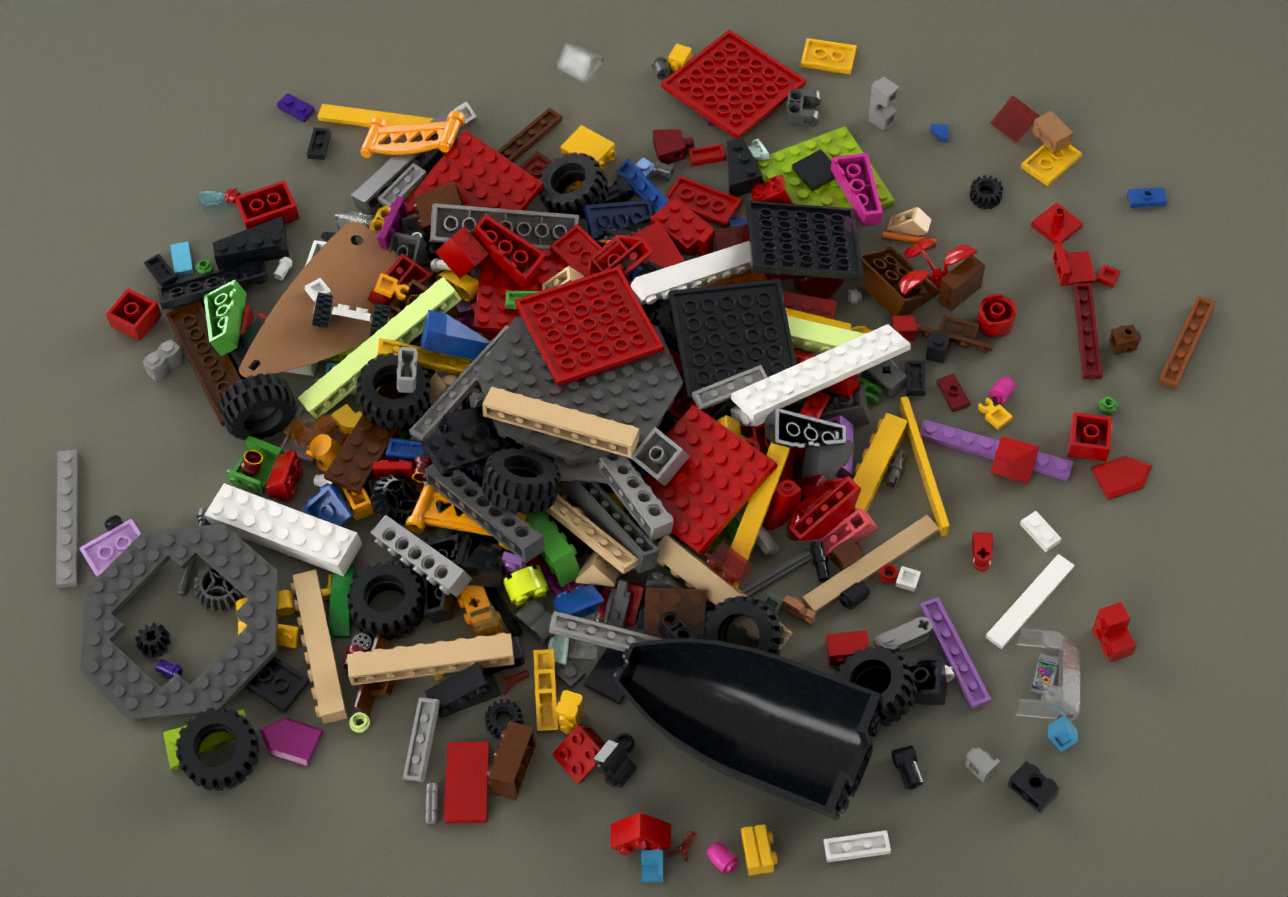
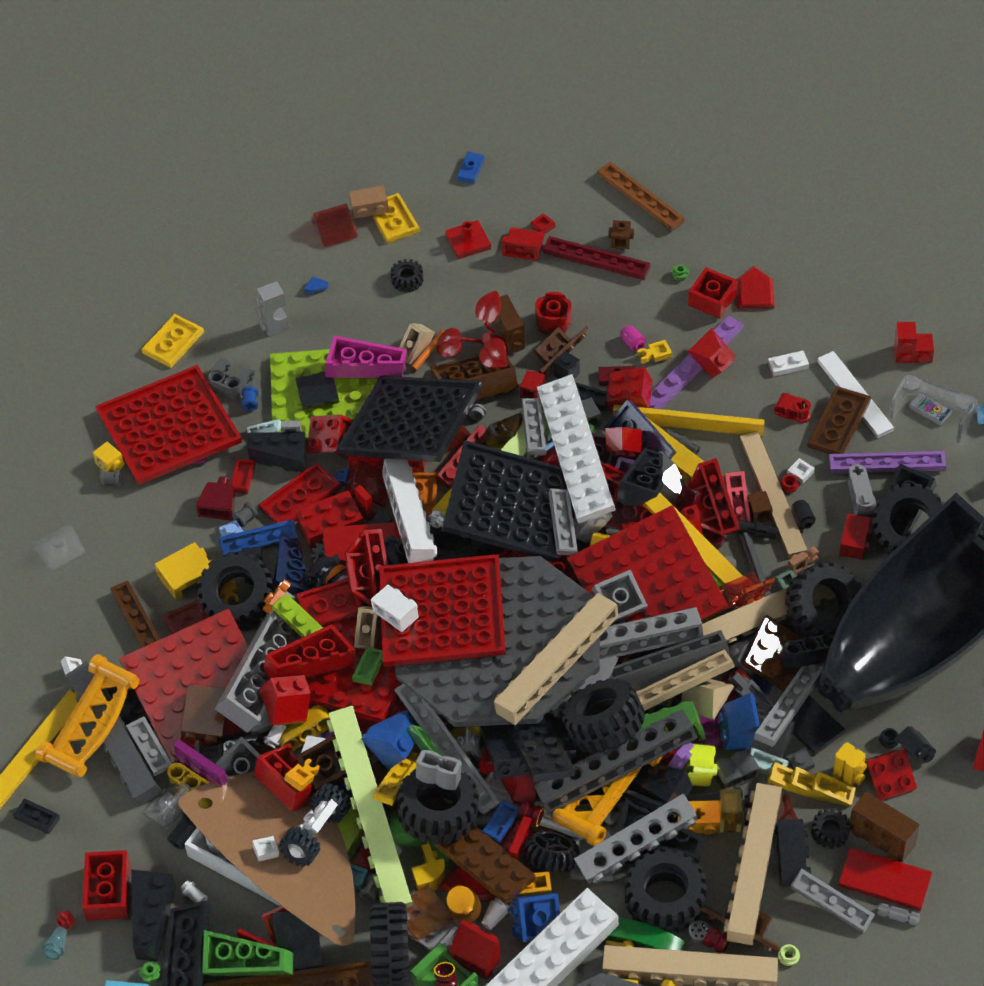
camera: 70 degrees left, 5 degrees down
none -> blue bush [241,386,258,411]
none -> orange plate [262,579,291,613]
none -> lime plate [272,593,323,638]
none -> light grey plate [281,420,302,432]
none -> white brick [371,585,419,632]
none -> bright green tile [406,725,442,757]
none -> dark brown plate [480,412,523,447]
none -> light grey tile [521,398,547,456]
none -> dark blue wing [604,400,677,459]
none -> red brick [606,367,653,412]
none -> red brick [606,427,643,457]
none -> reddish brown tile [807,386,871,454]

